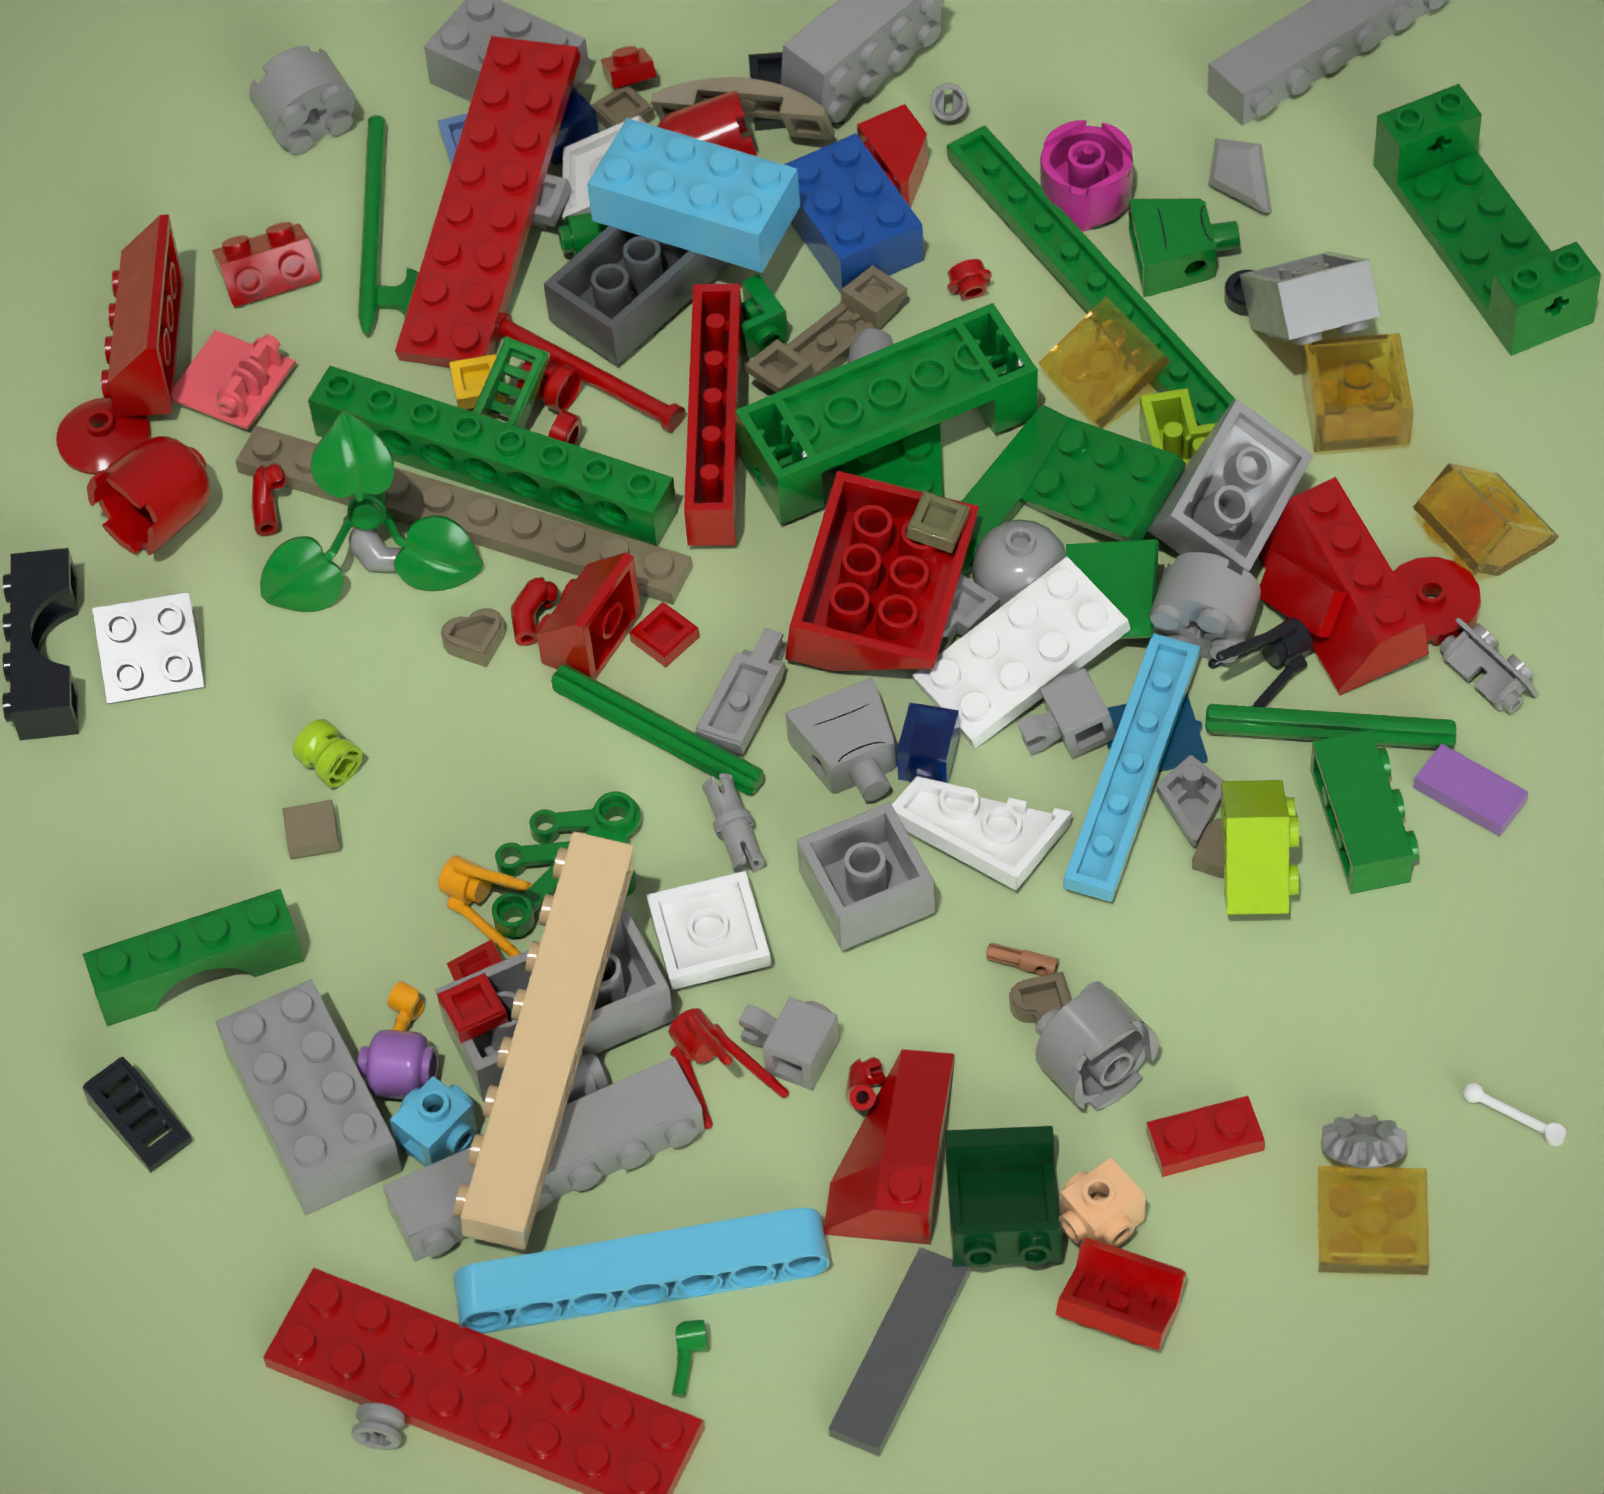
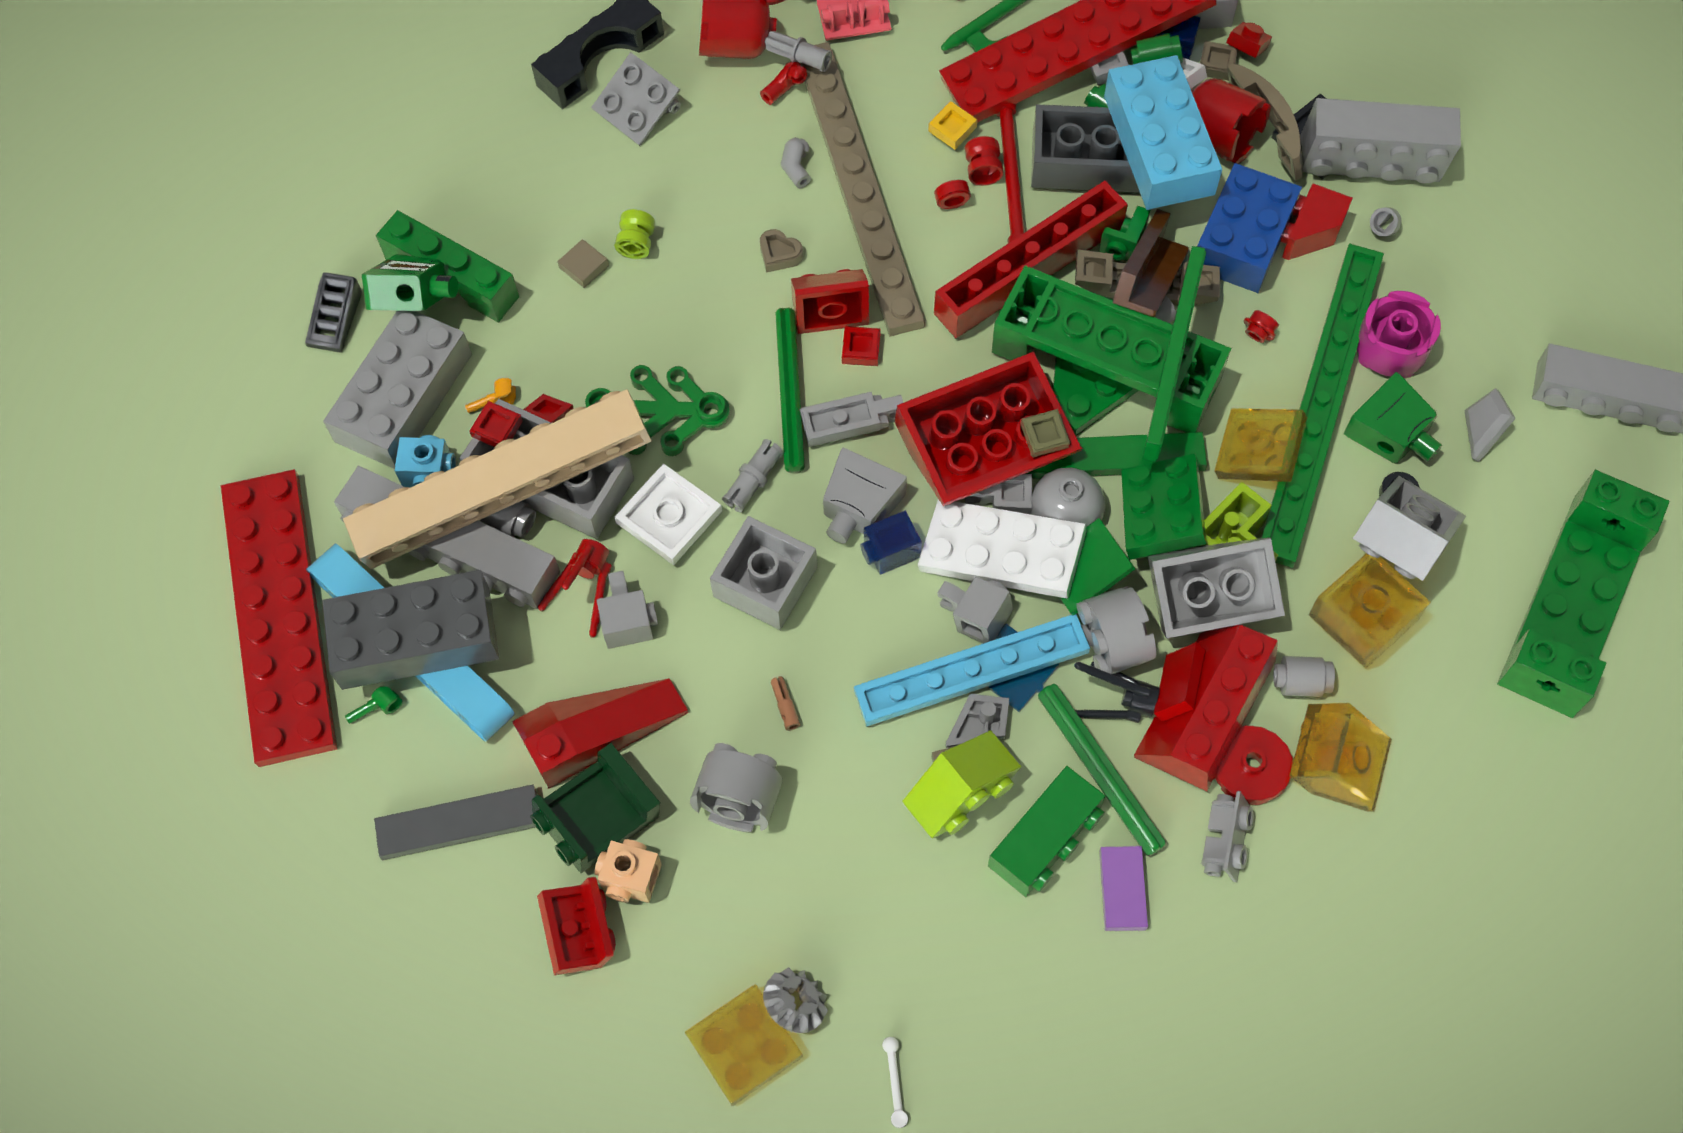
camera: 50 degrees right, 10 degrees up
green plant [260,410,483,612] -> none
green brick [308,366,677,546] -> none
light grey bush [351,1403,405,1450] -> none
medium lavender head [358,1029,438,1099] -> none
light orange plant [438,855,532,957] -> none
green slope [472,336,550,428] -> none
red arm [510,577,558,646] -> none
red arm [845,1057,886,1111] -> none
white wing [892,776,1072,890] -> none
dark tan tile [1009,971,1072,1026] -> none
red plate [1146,1096,1265,1177] -> none
none -> dark grey brick [322,570,499,690]
none -> green torso [361,254,458,311]
none -> light grey axle [765,31,832,72]
none -> reddish brown panel [1112,209,1189,317]
none -> green brick [1131,34,1183,64]
none -> green tile [1142,246,1206,462]
none -> light grey brick [1273,656,1335,697]

